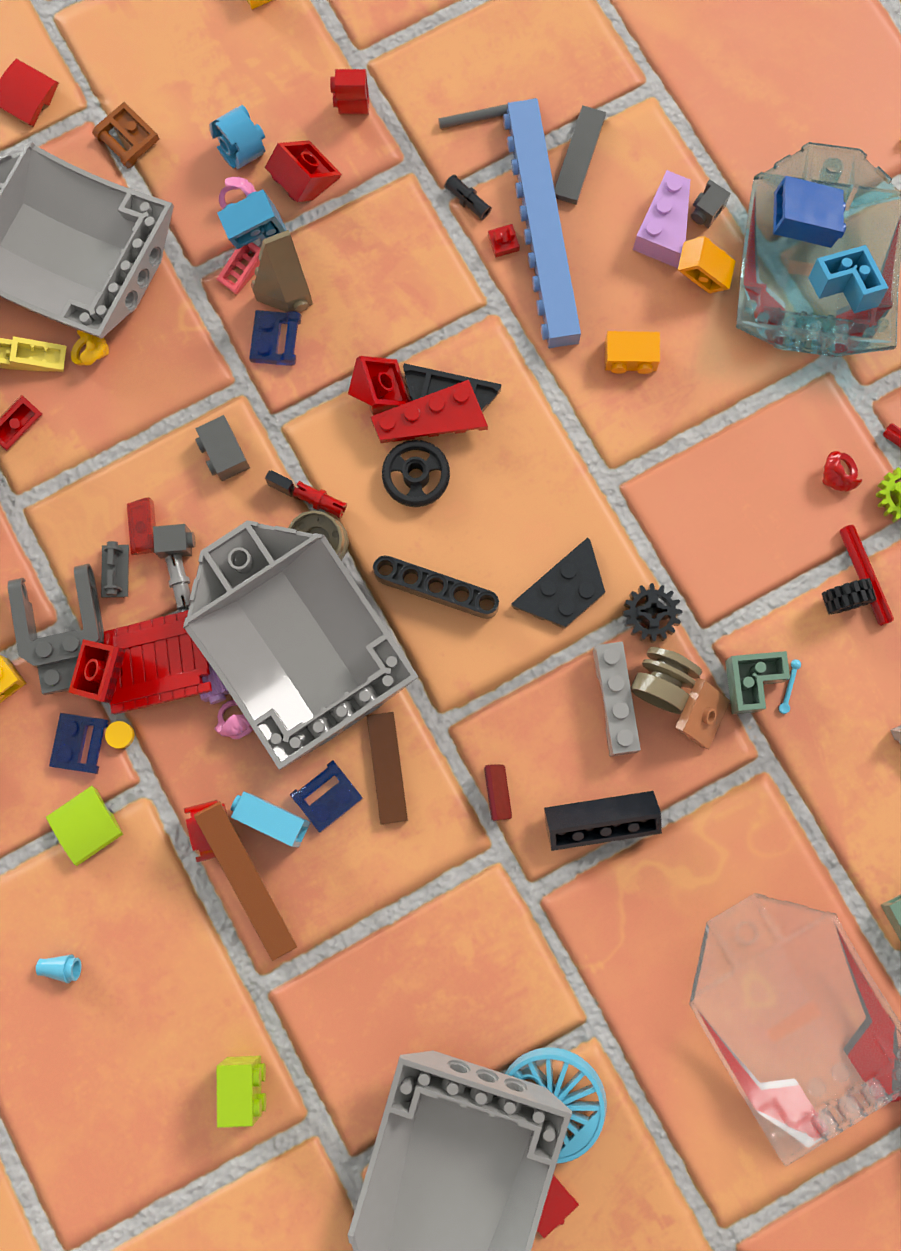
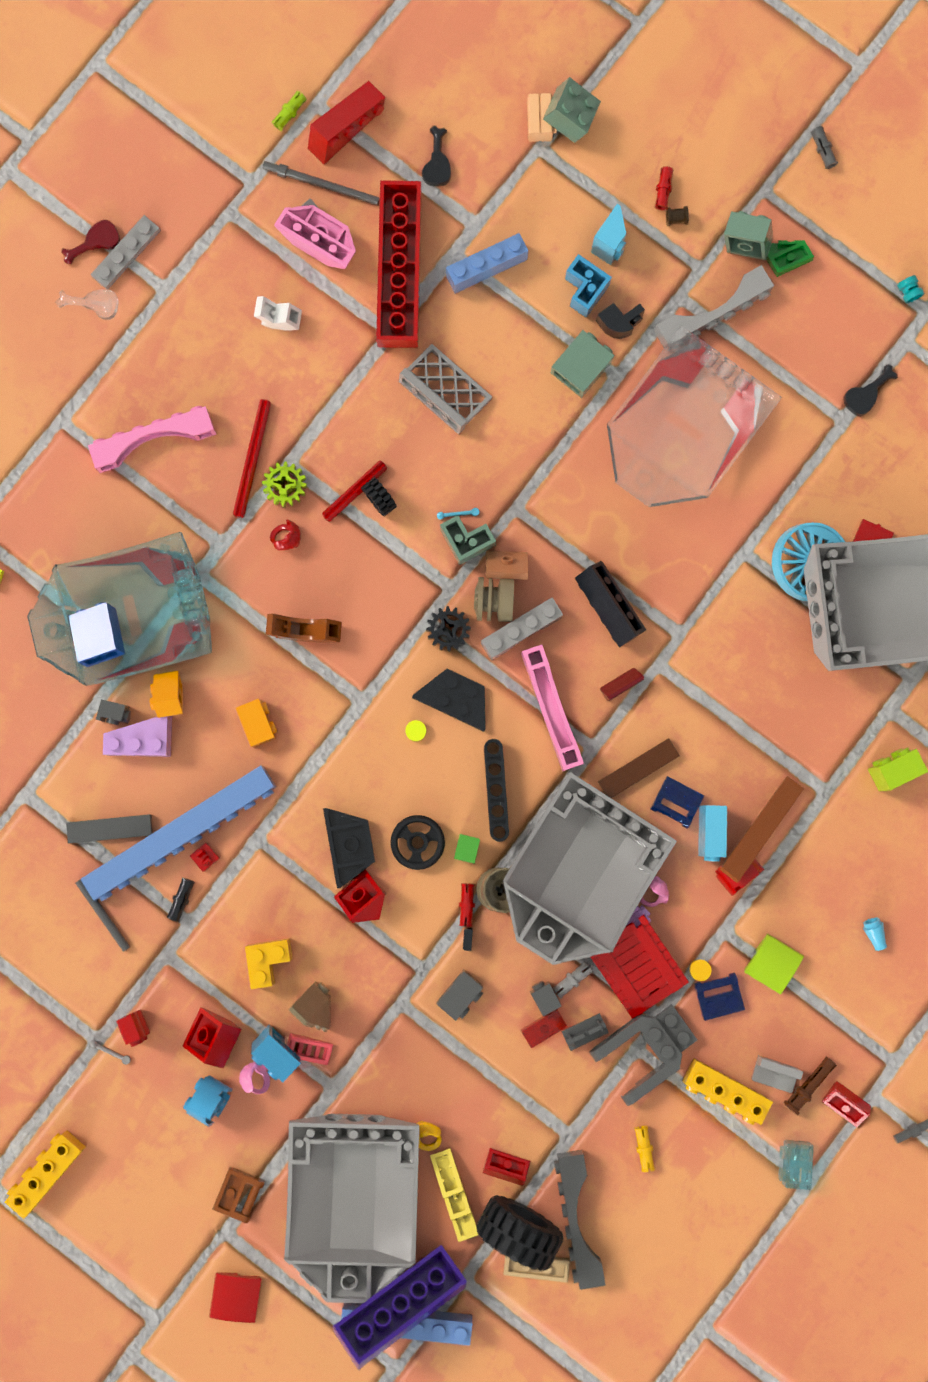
camera: 120 degrees left, 5 degrees up
red slope [68,639,126,703] -> none
clear blue plate [249,310,302,366] -> none
red wing [371,380,488,443] -> none
dark azure brick [808,245,888,313] -> none
none -> light grey hinge [90,1040,131,1065]
none -> yellow brick [245,938,293,989]
none -> dark orange arch [266,613,342,643]
none -> neon yellow tile [405,720,426,741]
none -> bright green panel [454,834,480,864]
none -> bright pink arch [521,645,584,771]

